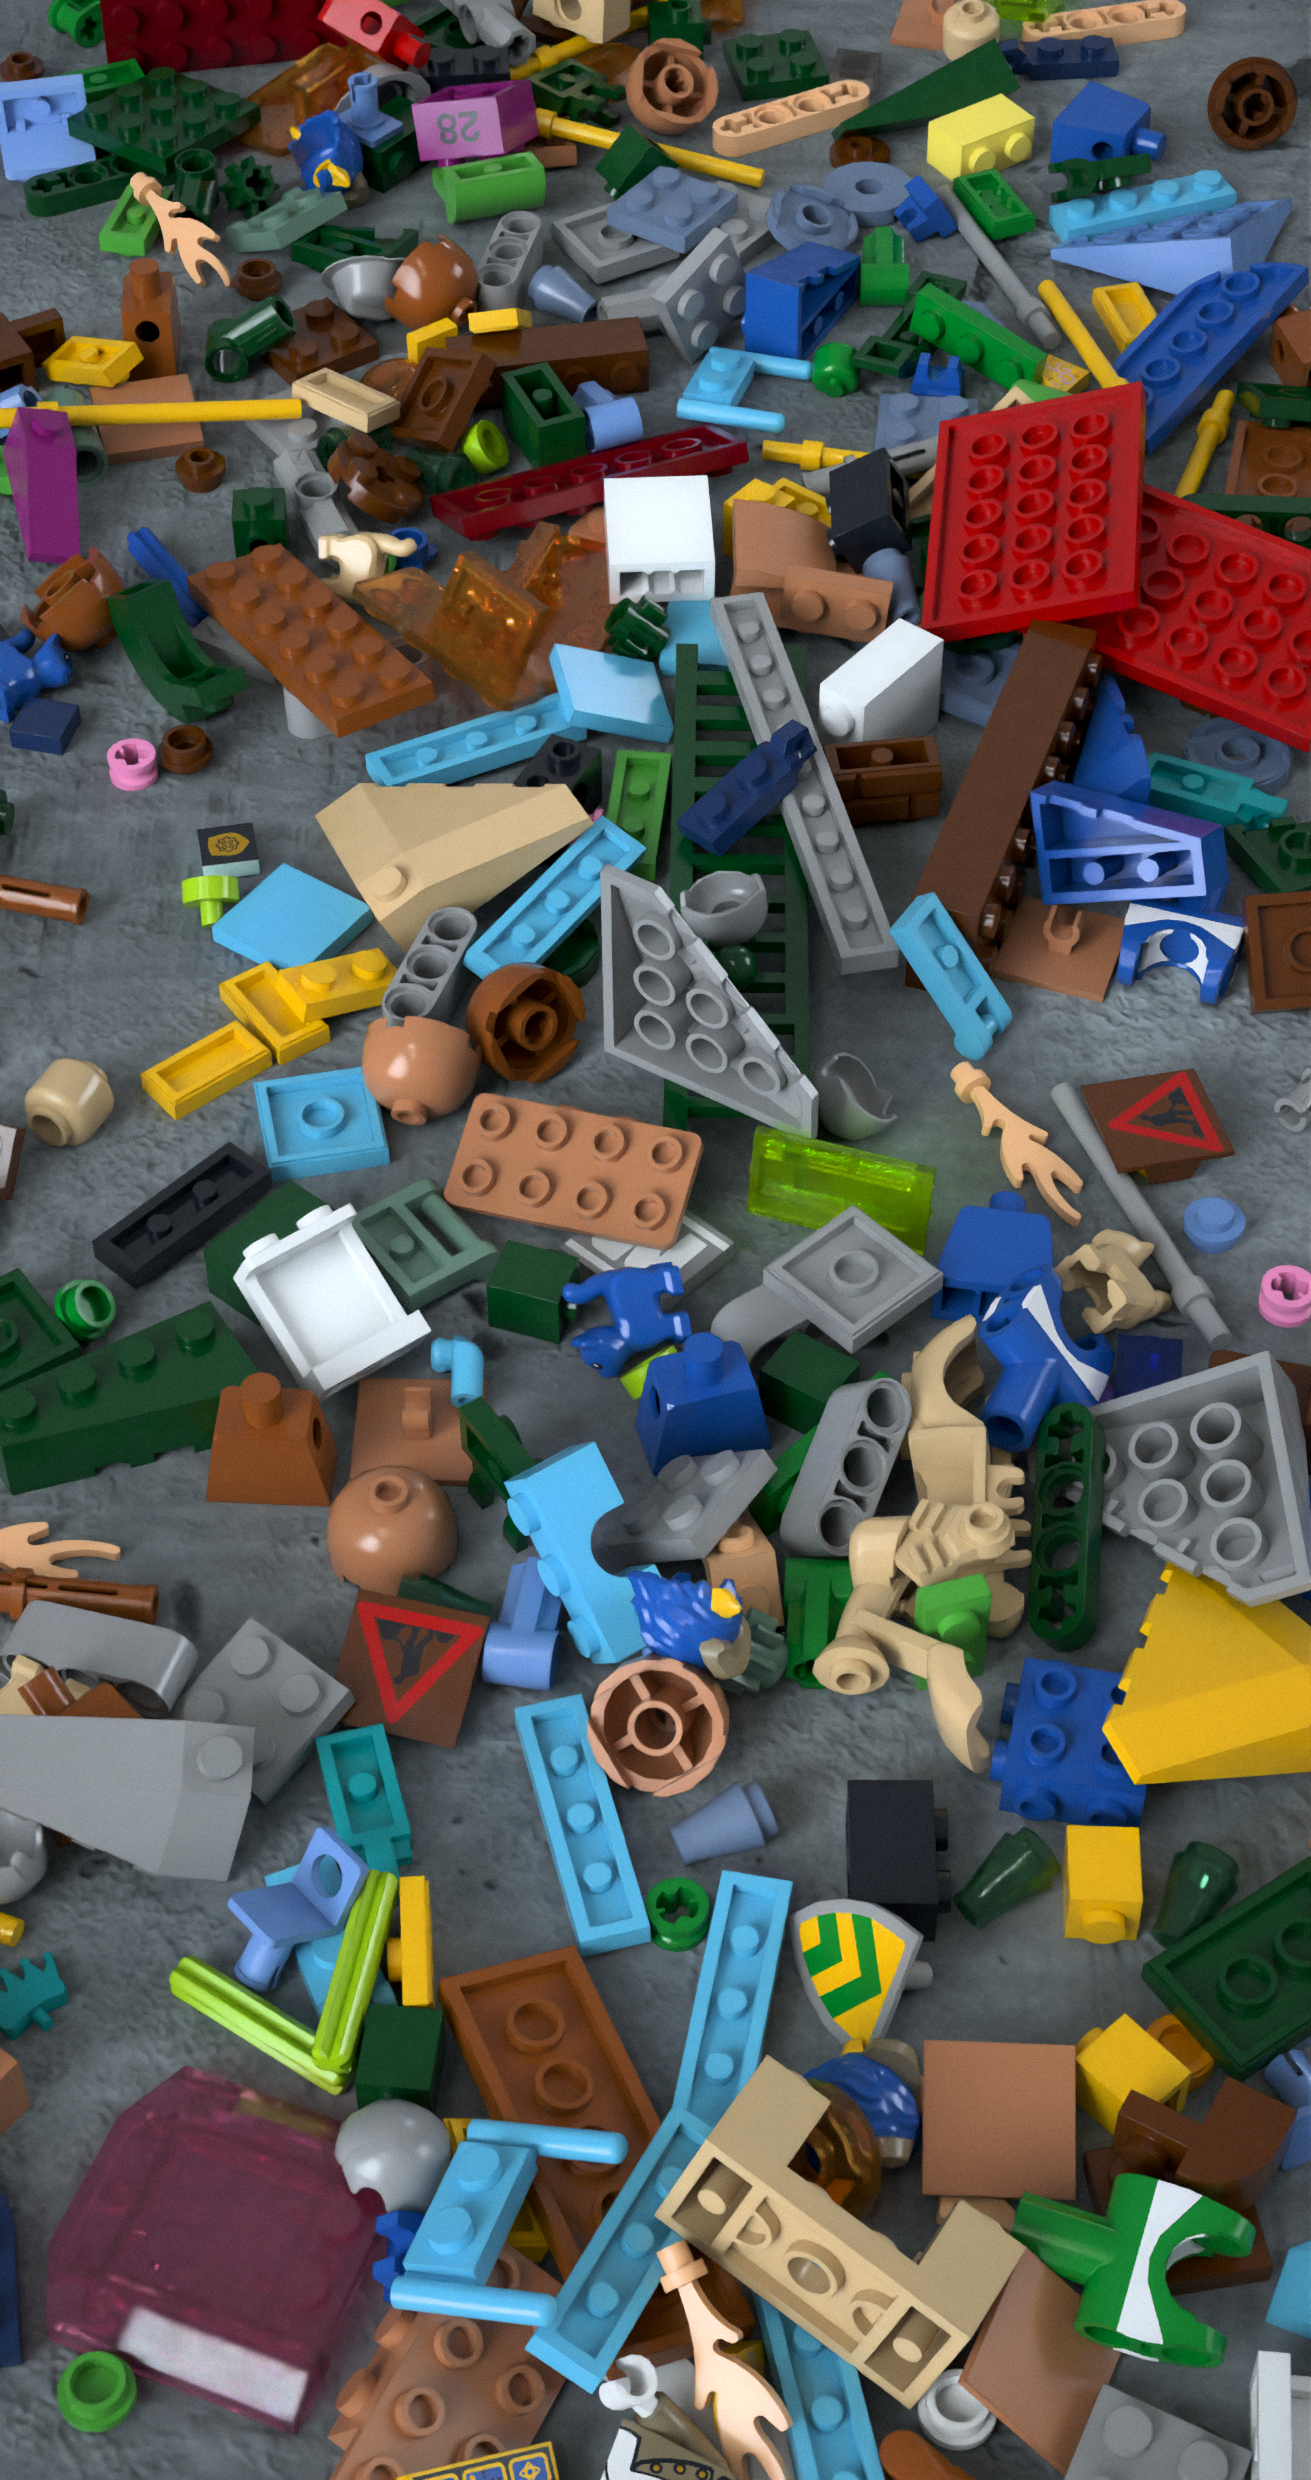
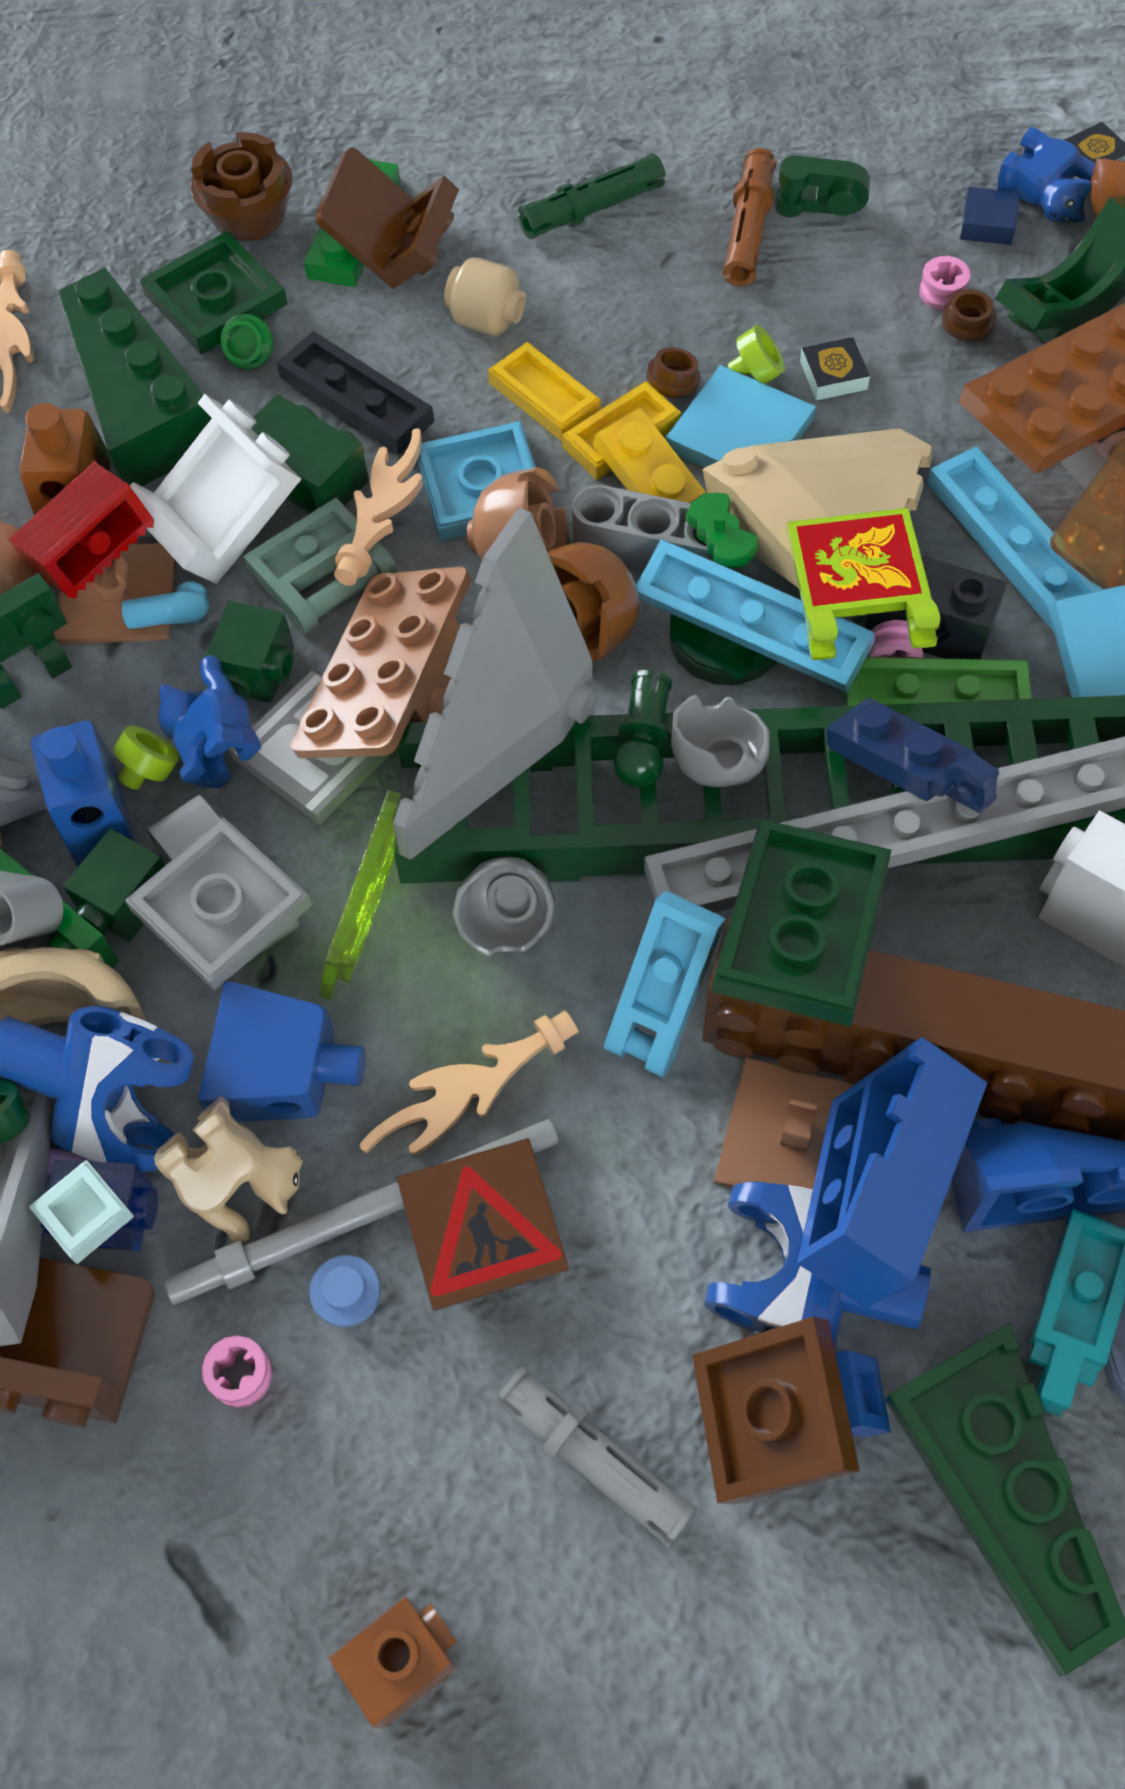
camera: 90 degrees right, 15 degrees up
reddish brown brick [822,735,942,828] -> none
none -> red brick [8,461,155,598]
none -> light aqua tile [29,1160,134,1264]
none -> light nougat piece [334,428,423,586]
none -> reddish brown plate [646,347,701,398]
none -> green piece [686,492,759,569]
none -> dark green tile [711,819,892,1027]
none -> flag [787,508,940,660]

